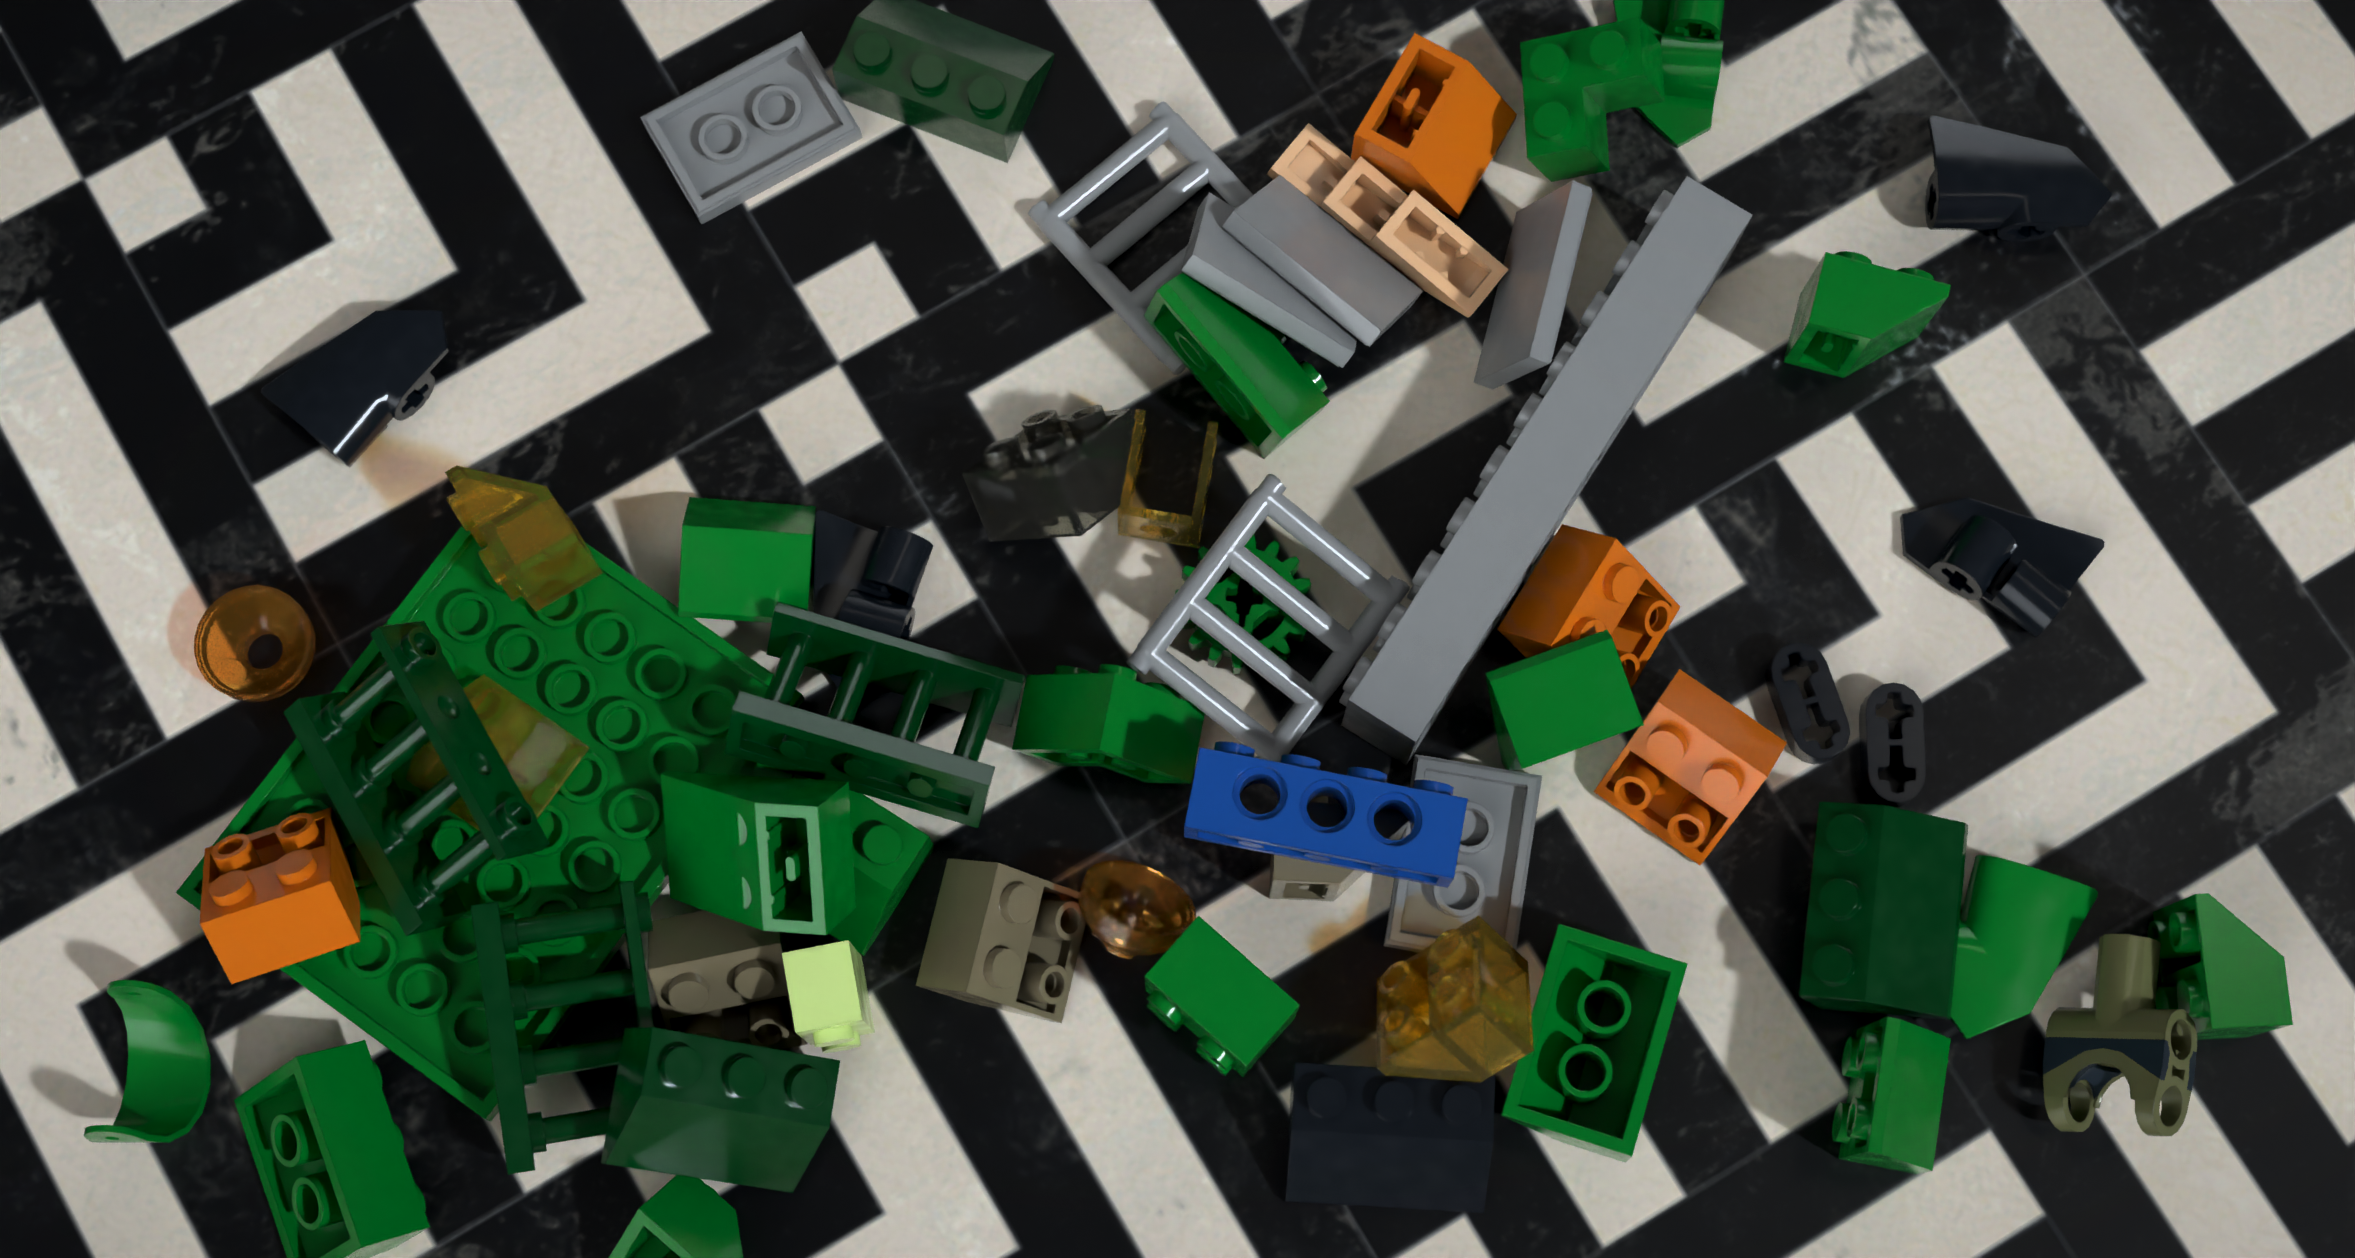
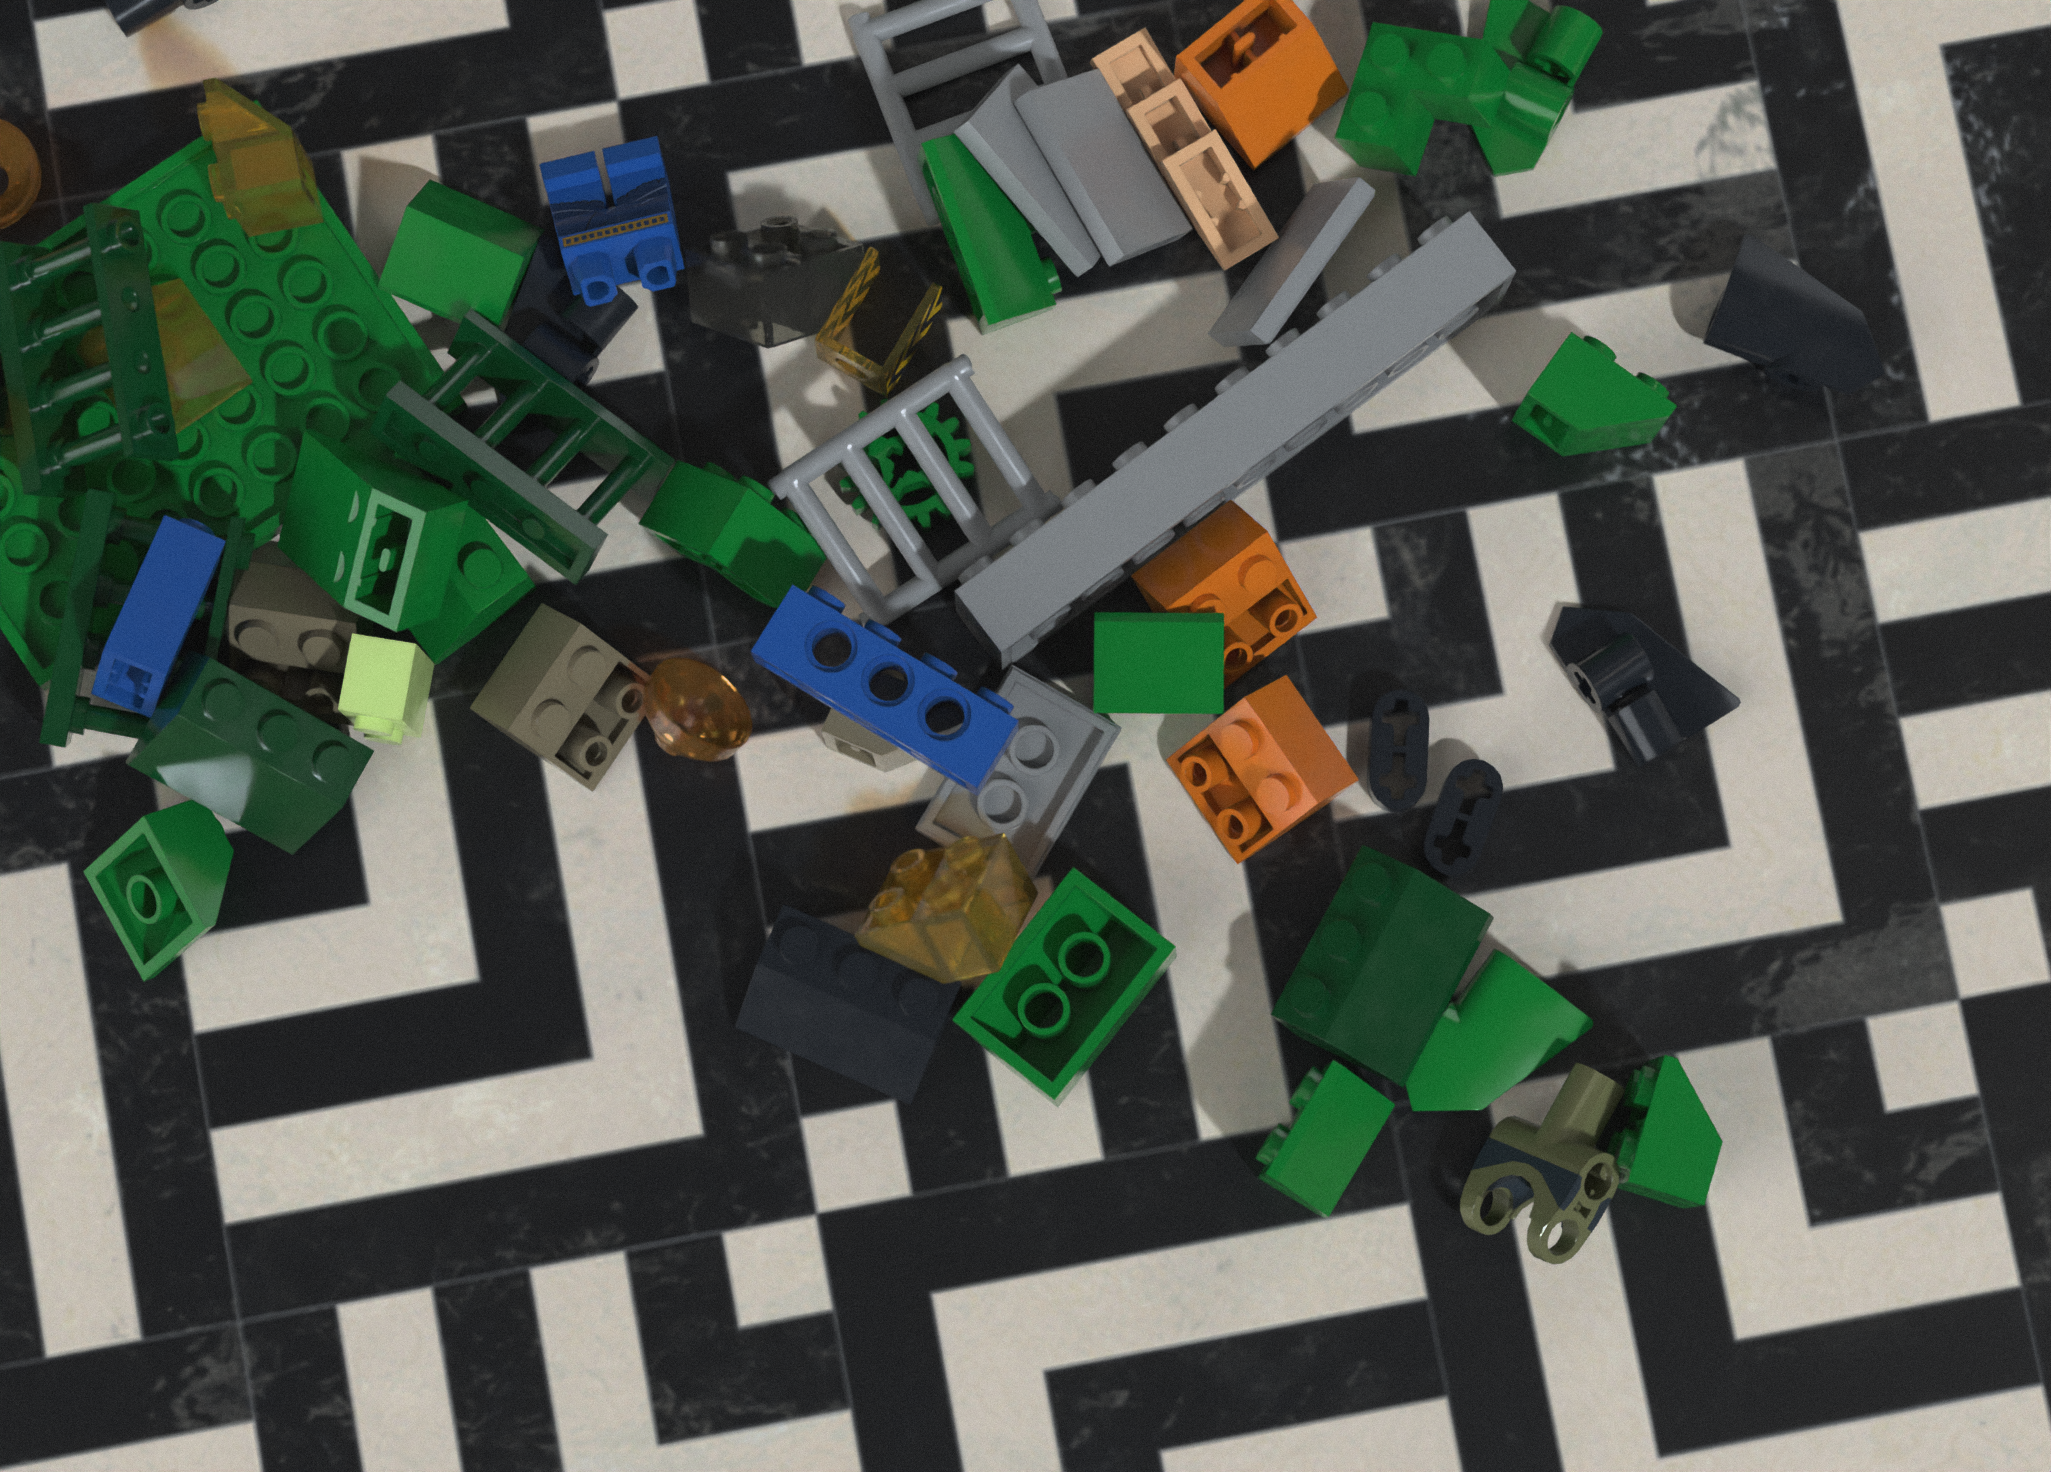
camera: 20 degrees right, 5 degrees up
green brick [1145,915,1300,1077] -> none
none -> blue slope [91,515,226,718]
none -> blue hips [539,136,685,307]

